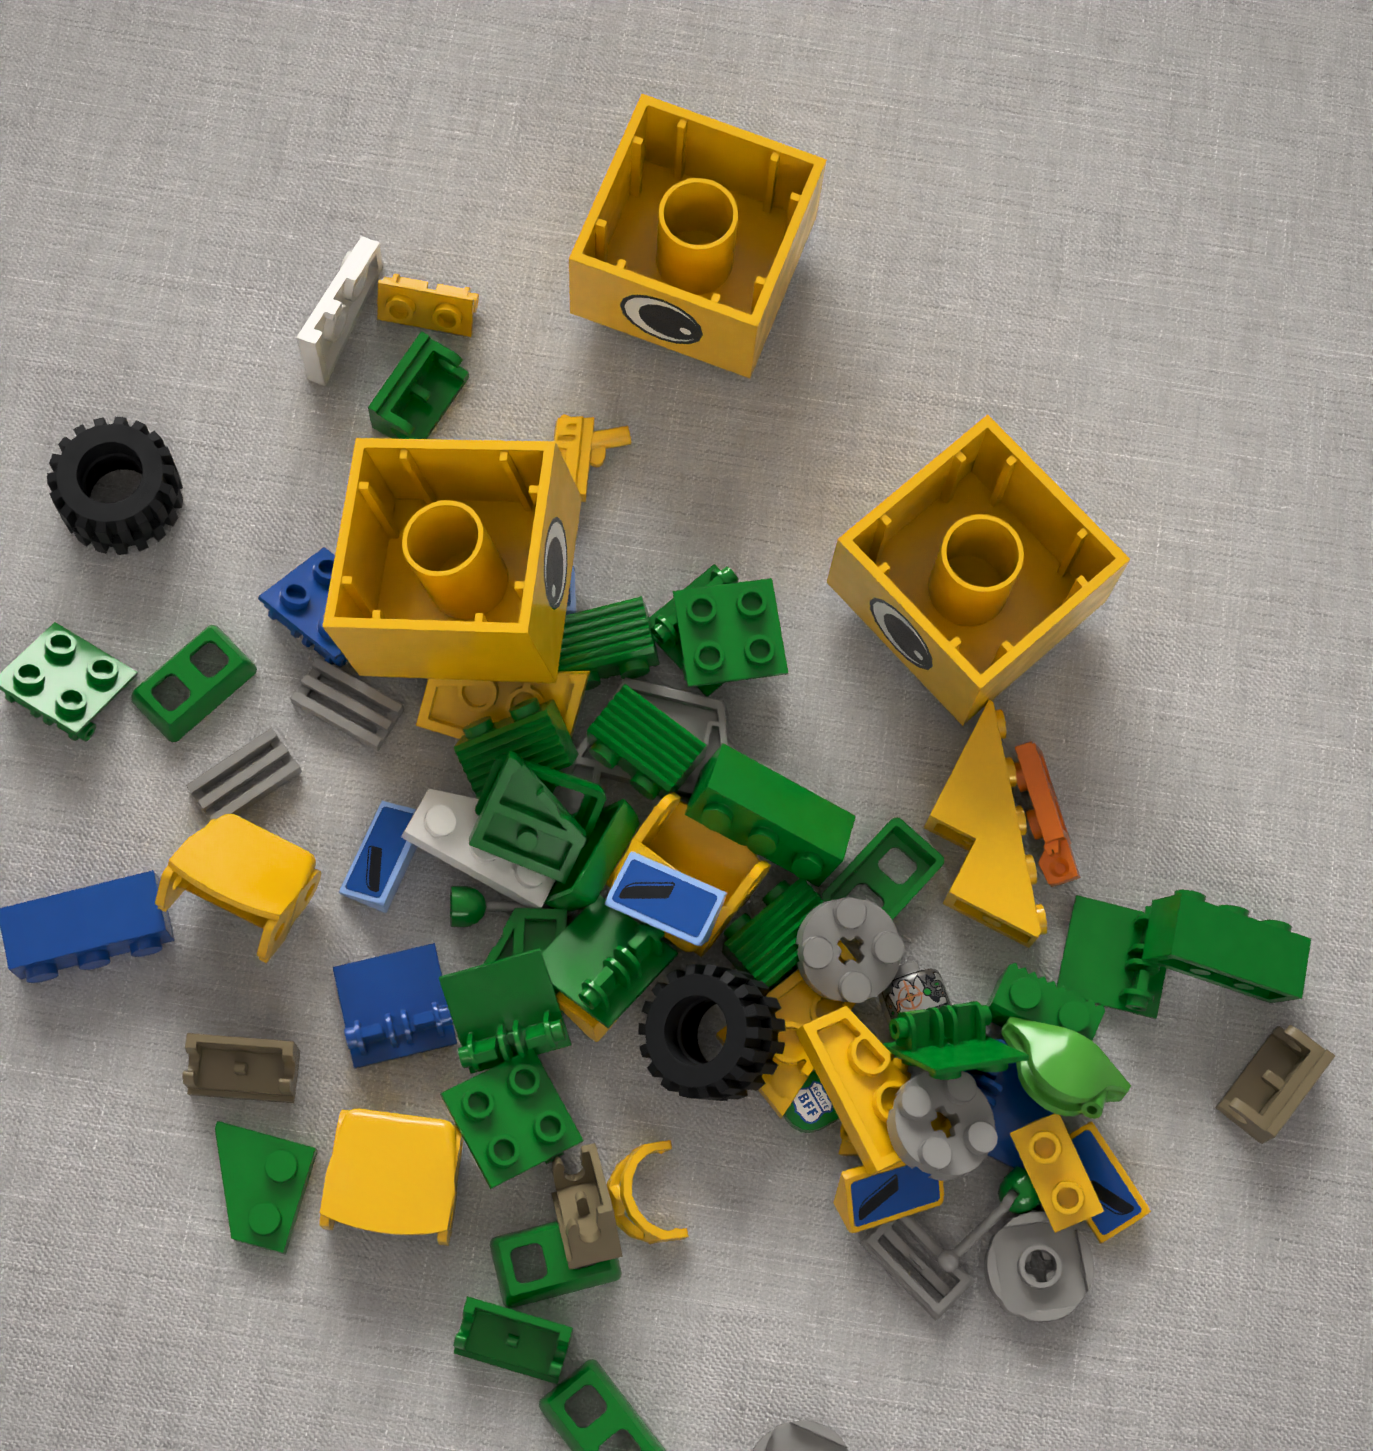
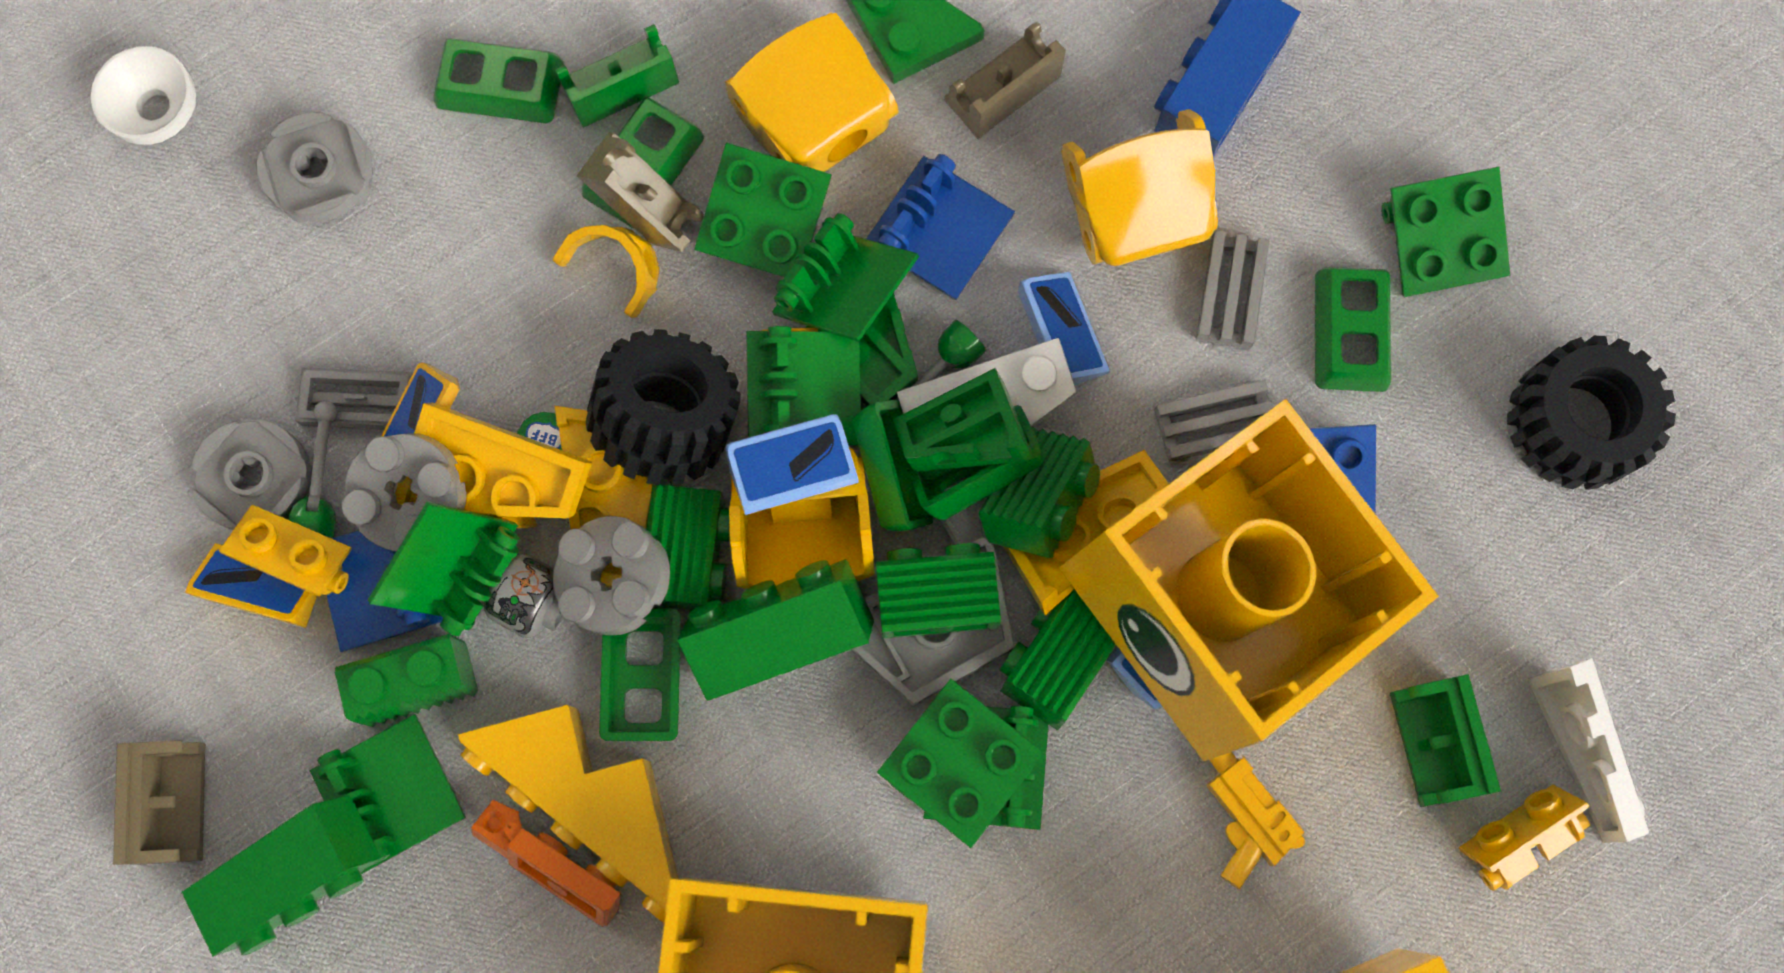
camera: 145 degrees right, 5 degrees up
bright green hat [1001,1016,1131,1119] -> none

